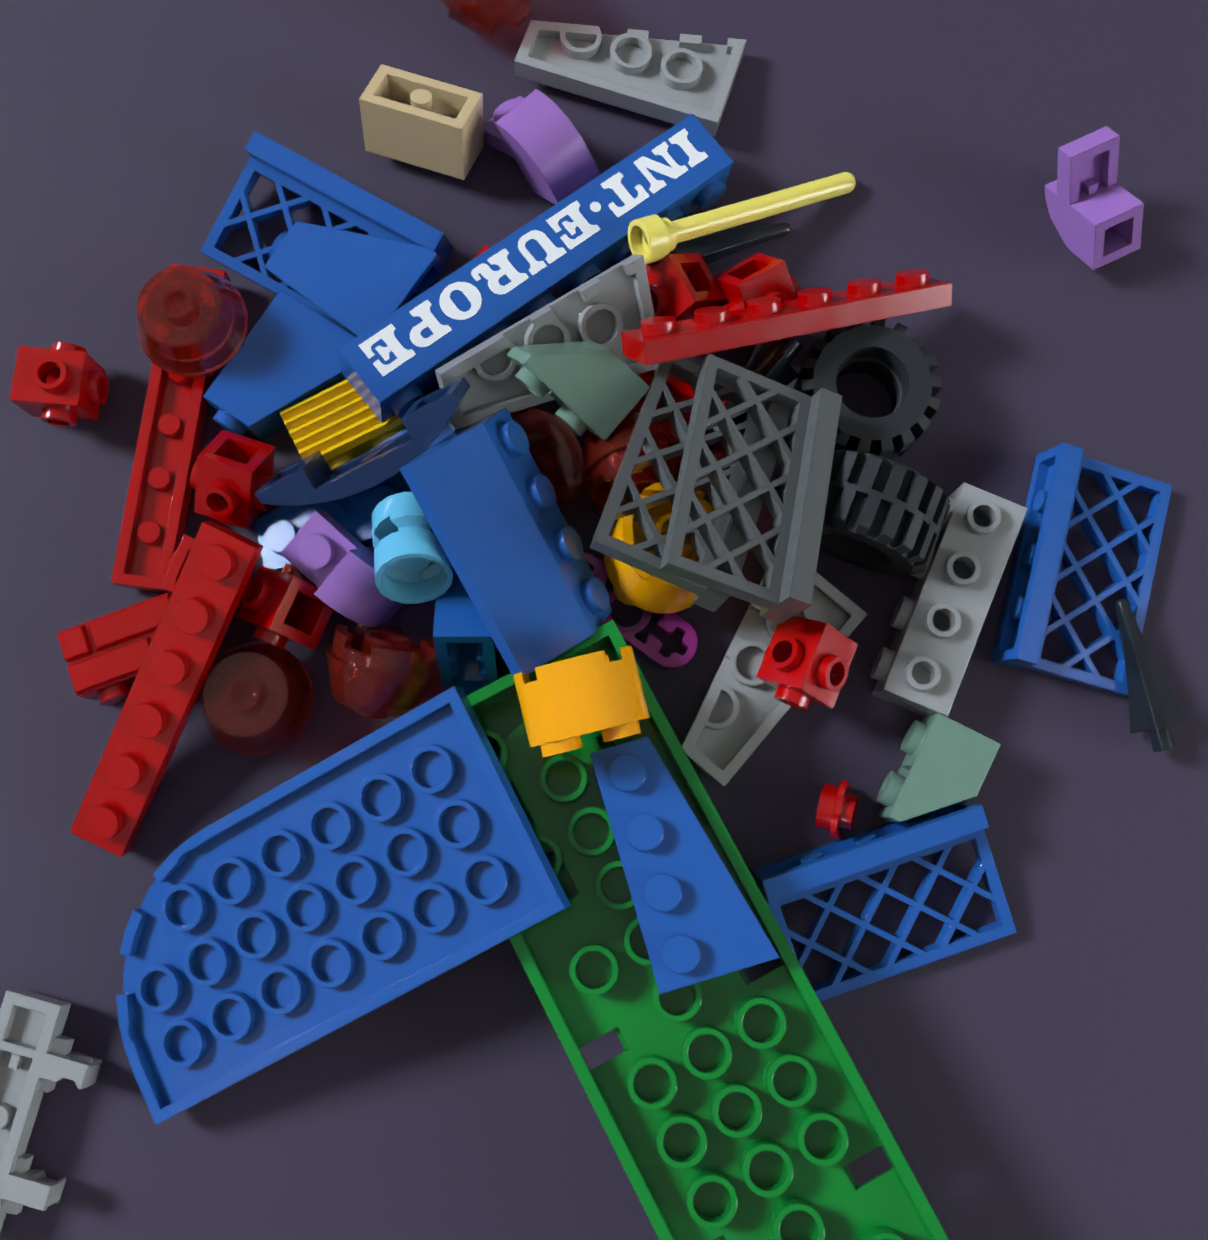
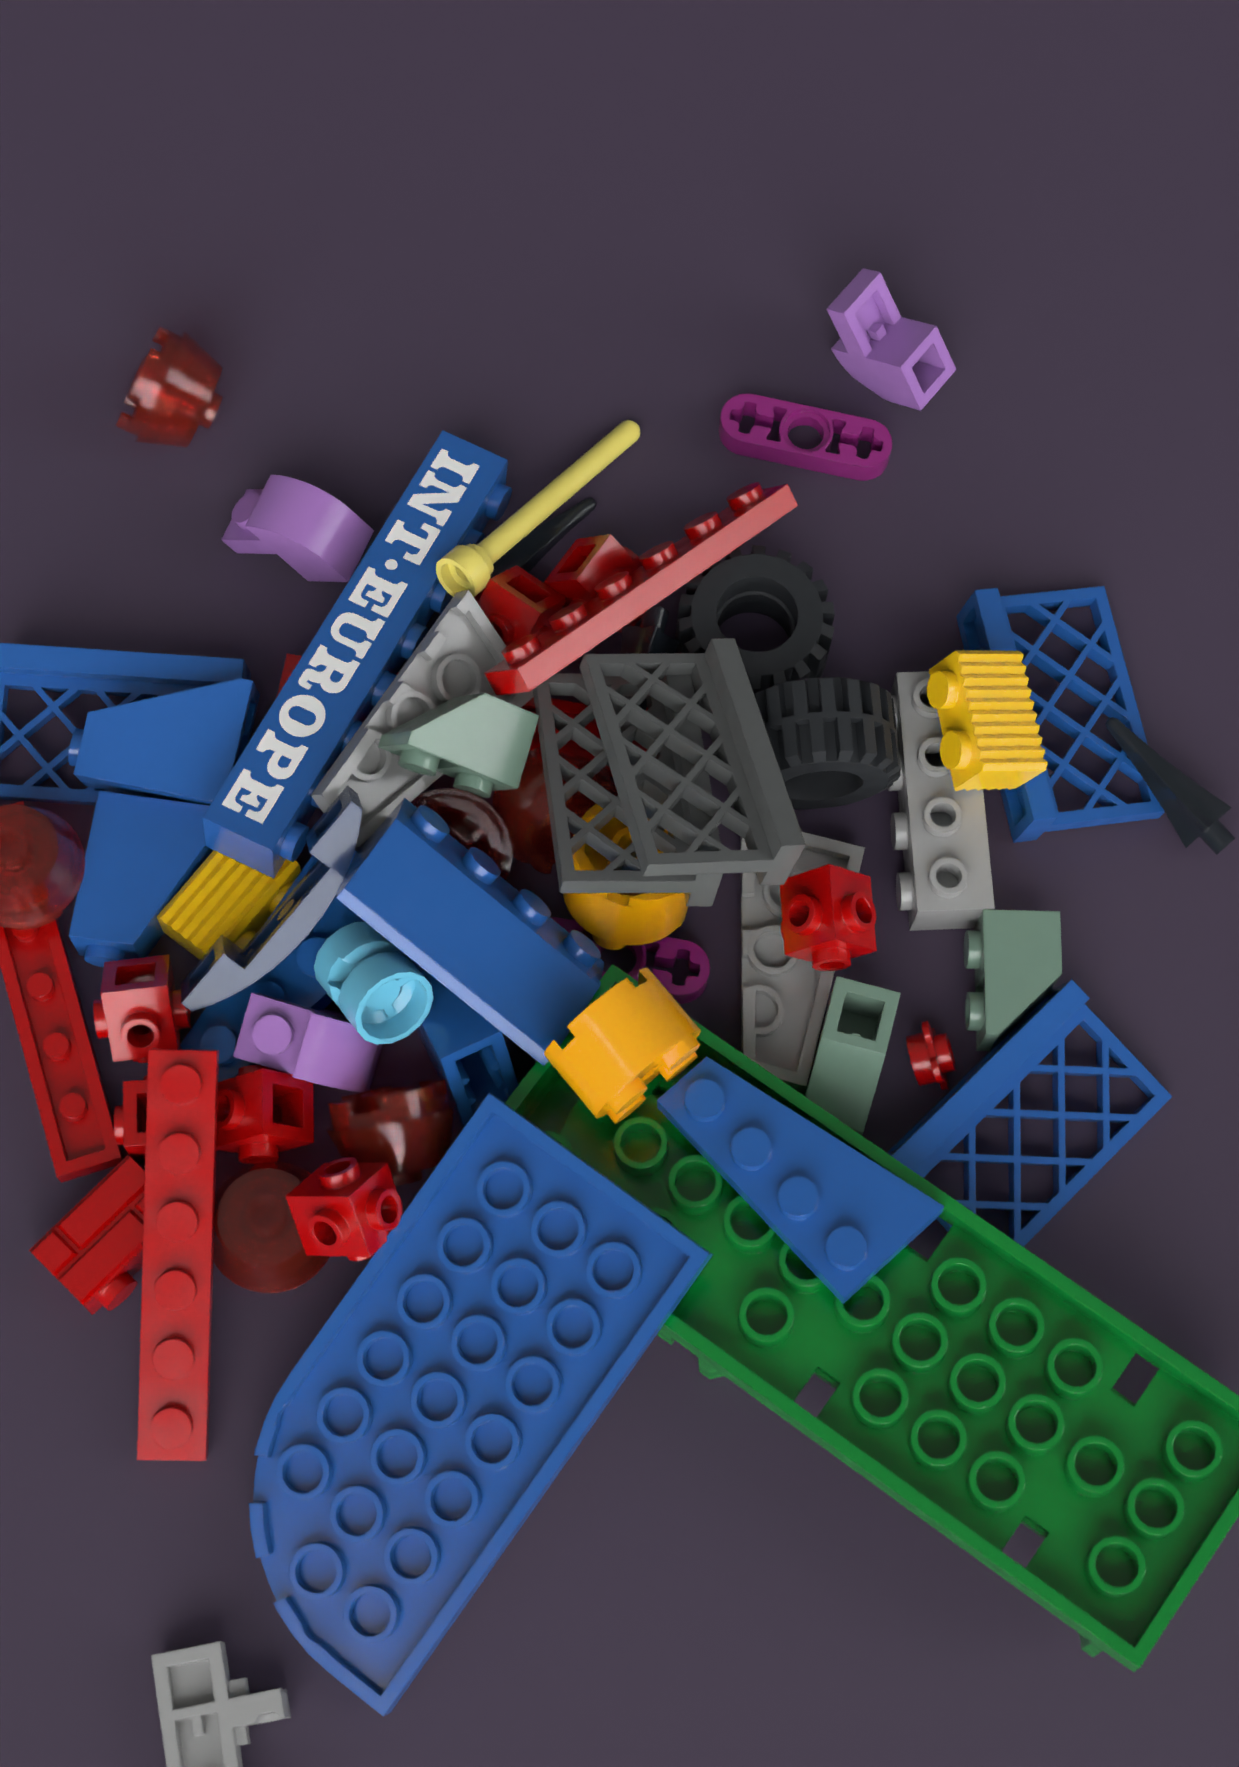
camera: 25 degrees left, 10 degrees down
tan brick [359,64,484,180] -> none
light grey wing [514,20,746,136] -> none
none -> red brick [285,1157,404,1261]
none -> magenta beam [719,393,892,481]
none -> sand green slope [805,976,901,1135]
none -> yellow brick [927,650,1048,791]

